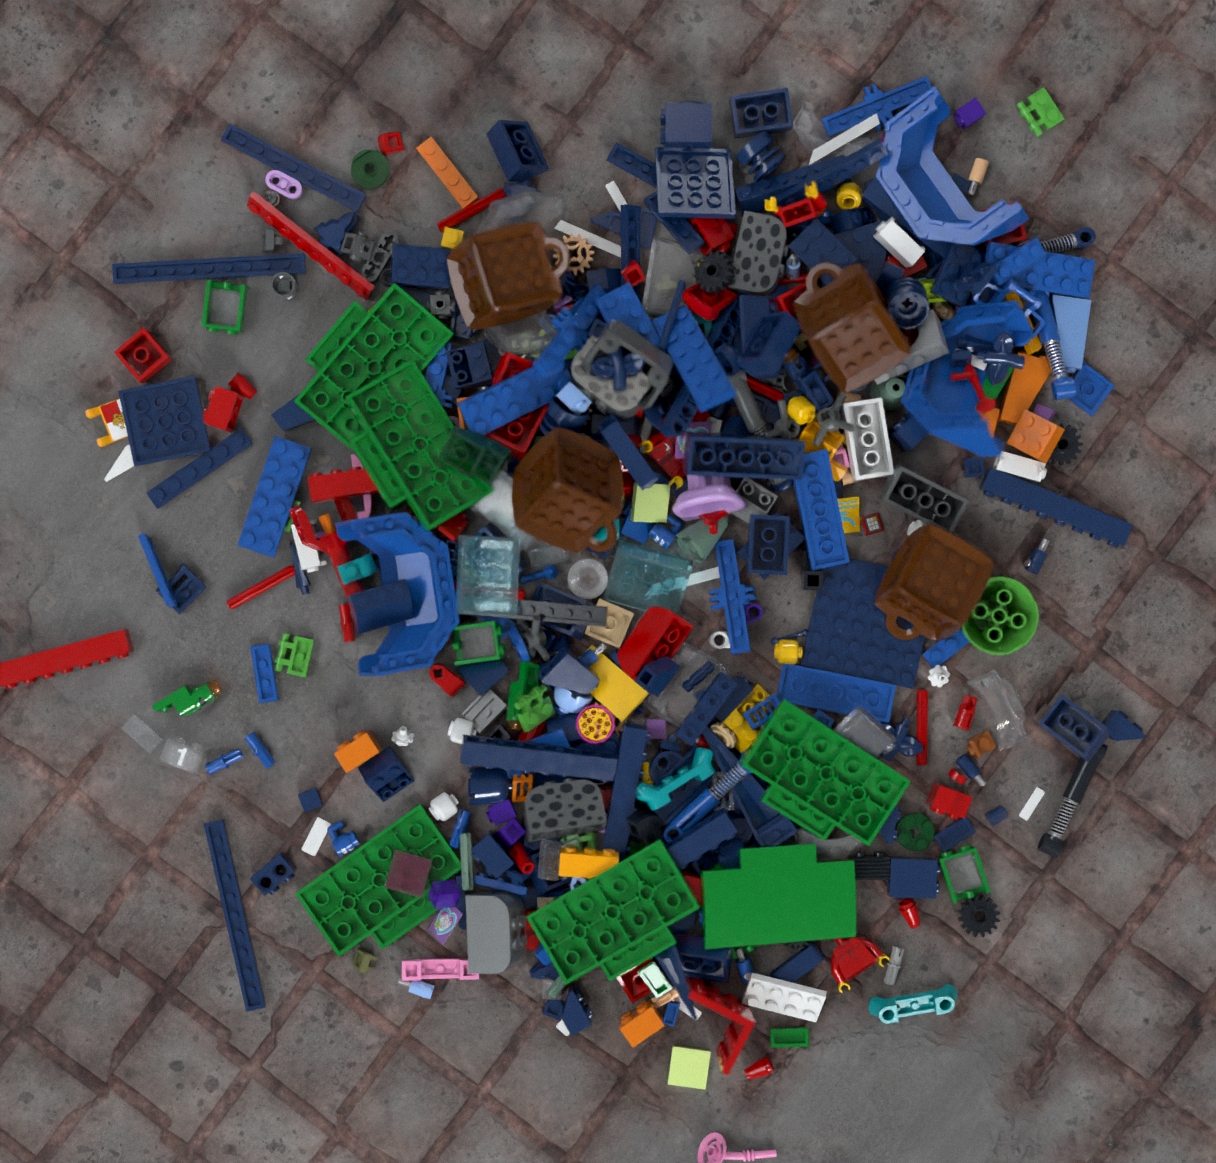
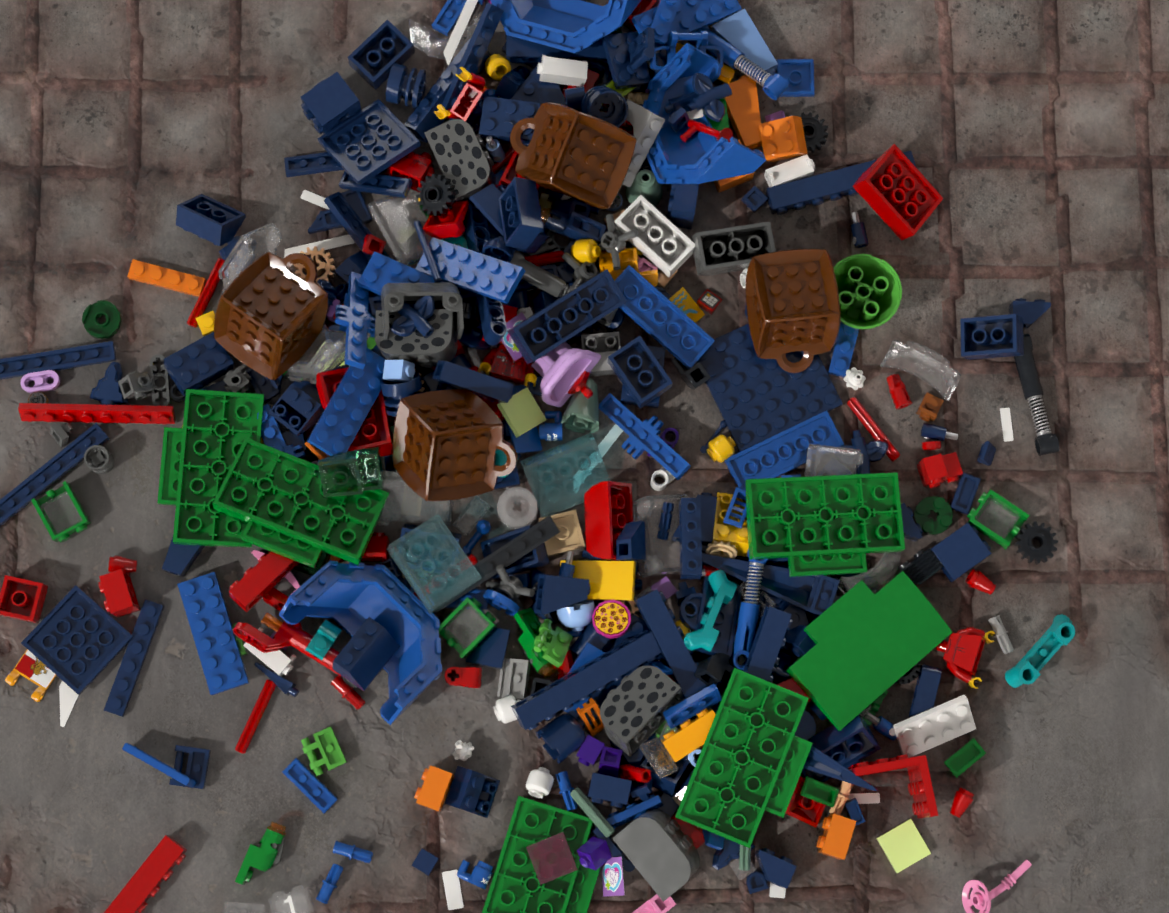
camera: 40 degrees left, 10 degrees down
red slope [377,131,405,156] -> none
none -> blue piece [649,661,673,675]
none -> blue plate [662,683,722,729]
none -> red slope [852,144,944,241]

